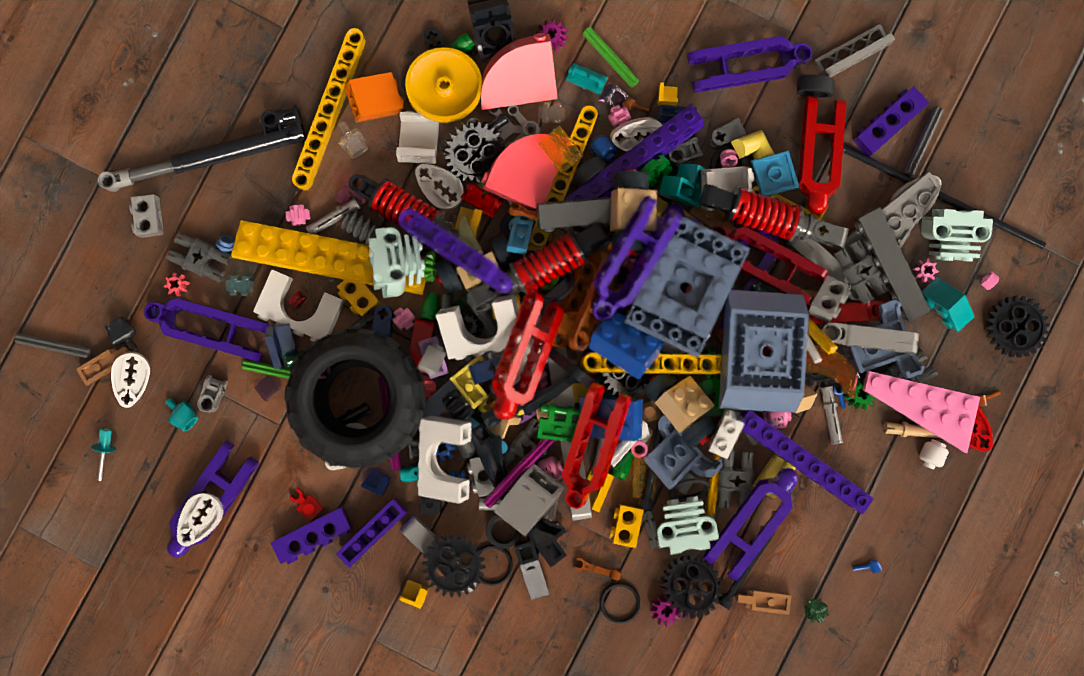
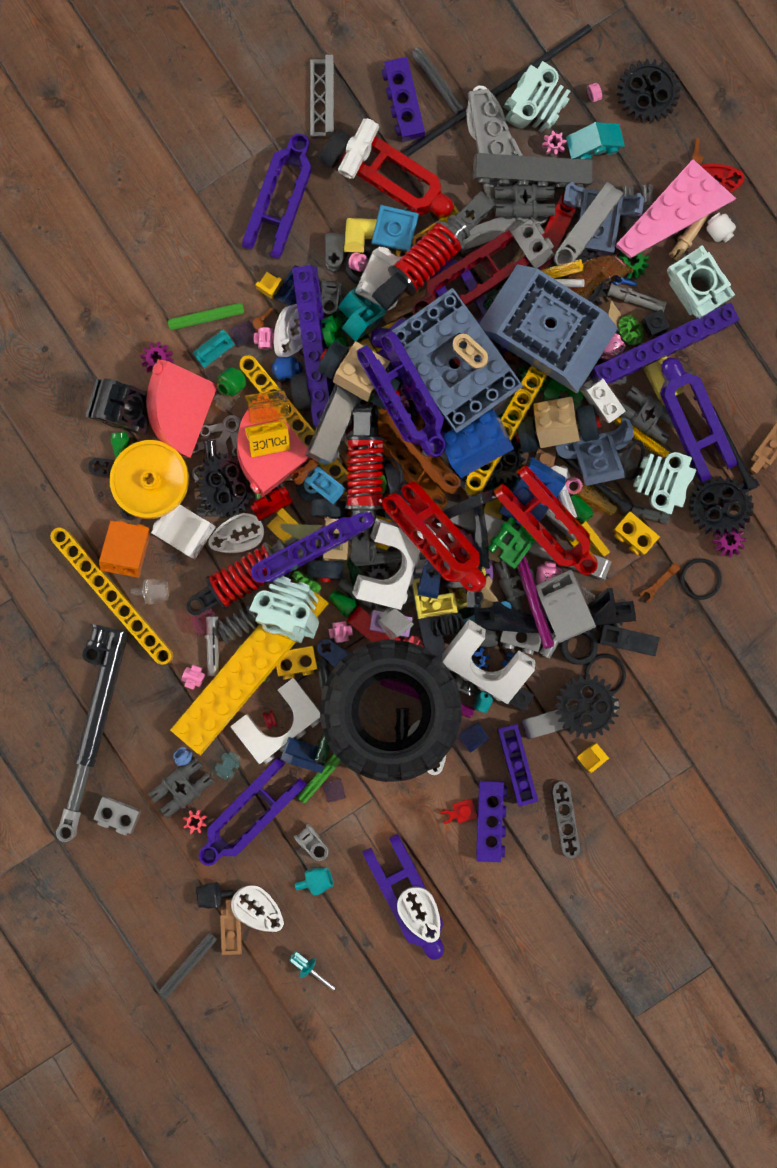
camera: 60 degrees left, 0 degrees up
none -> green head [217,367,246,397]
none -> yellow panel [245,420,290,457]
none -> white piece [338,118,379,179]
none -> tan plate [453,334,488,369]
none -> flat silver beam [552,781,580,858]
none -> bright green gear [618,314,645,346]
none -> black brick [641,309,670,339]
none -> light aqua piece [667,245,735,319]

